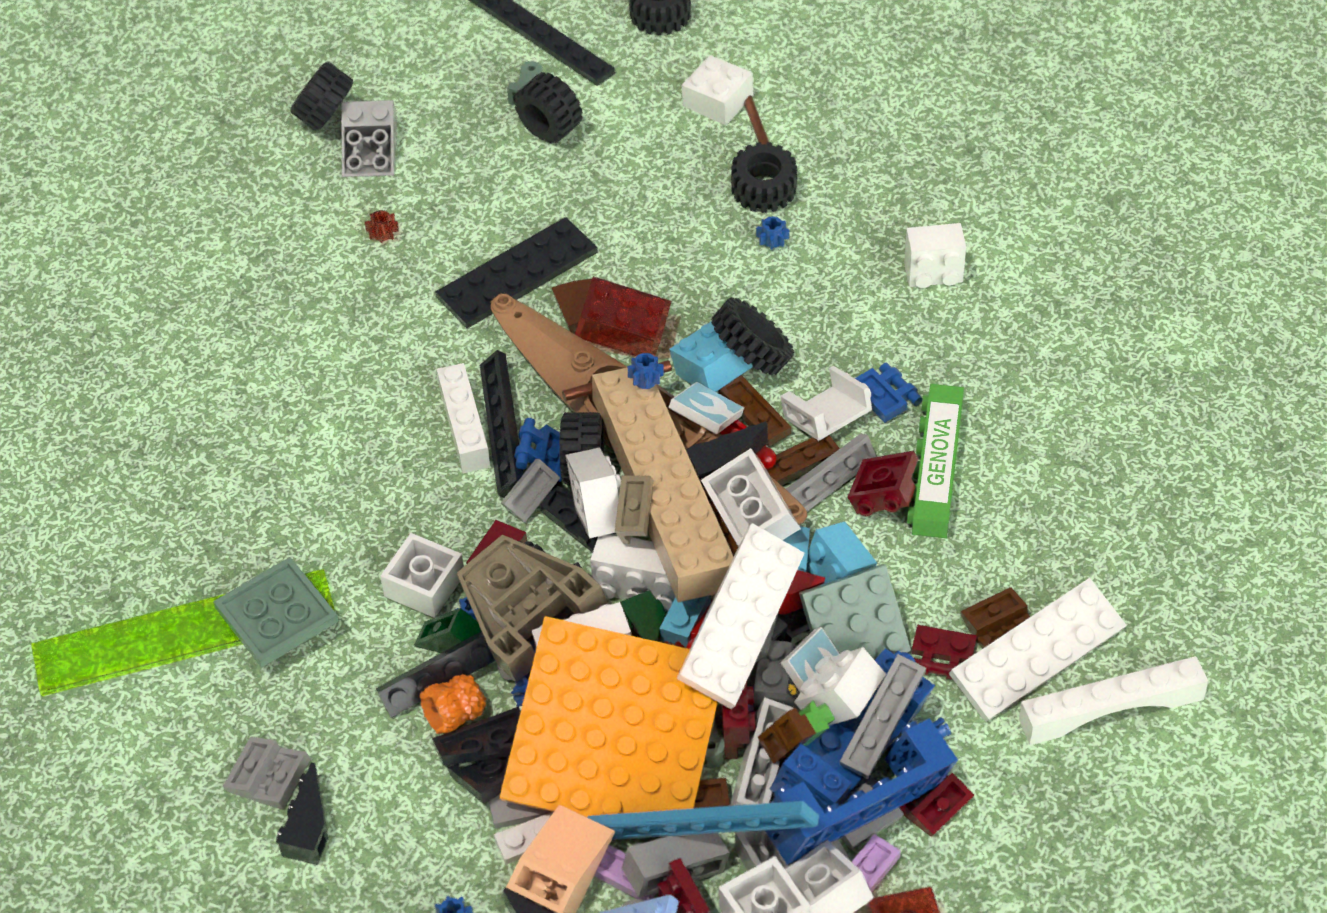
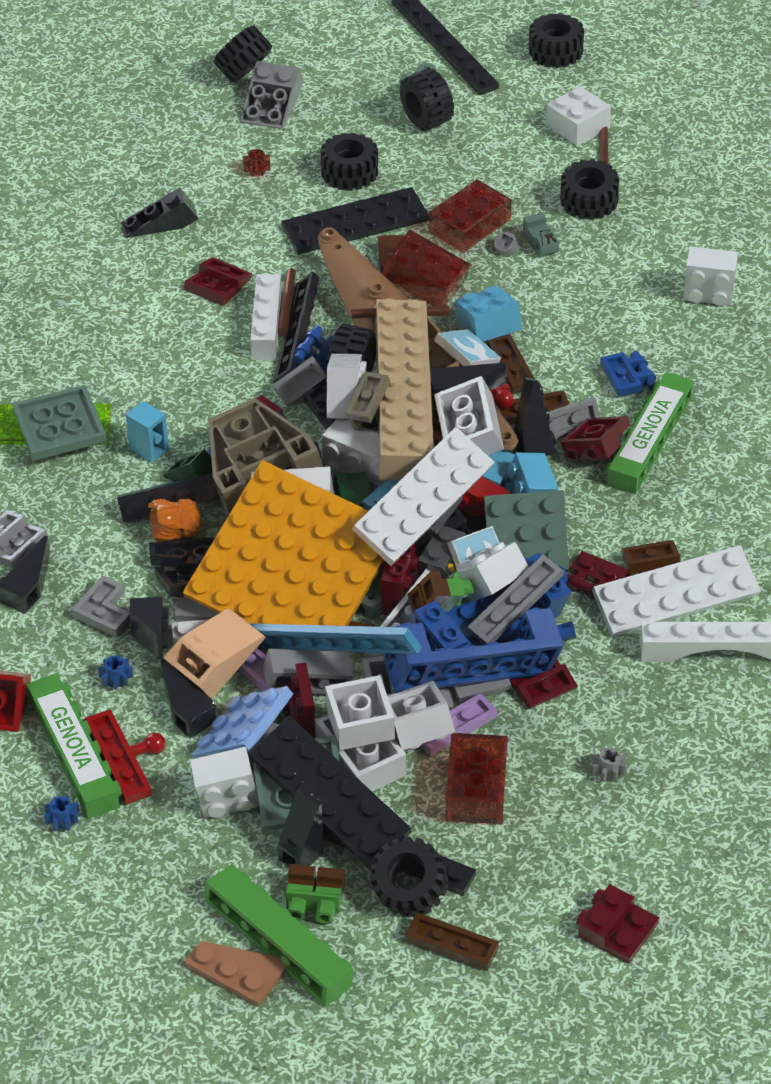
camera: 15 degrees right, 5 degrees down
white brick [380,533,464,618] -> none
blue gear [627,353,664,389] -> none
black tyre [711,297,794,375] -> none
blue gear [756,216,790,249] -> none
white panel [780,366,872,441] -> none
none -> light grey plate [71,575,130,637]
none -> black slope [121,188,198,238]
none -> medium azure brick [126,401,169,463]
none -> black slope [129,597,169,659]
none -> dark red slope [184,257,252,306]
none -> copper bar [278,268,296,335]
none -> black tyre [320,132,378,191]
none -> clear red brick [429,179,512,253]
none -> light grey tile [493,232,518,256]
none -> black slope [514,378,556,456]
none -> sand green leg [523,212,559,257]
none -> light grey gear [592,747,627,782]

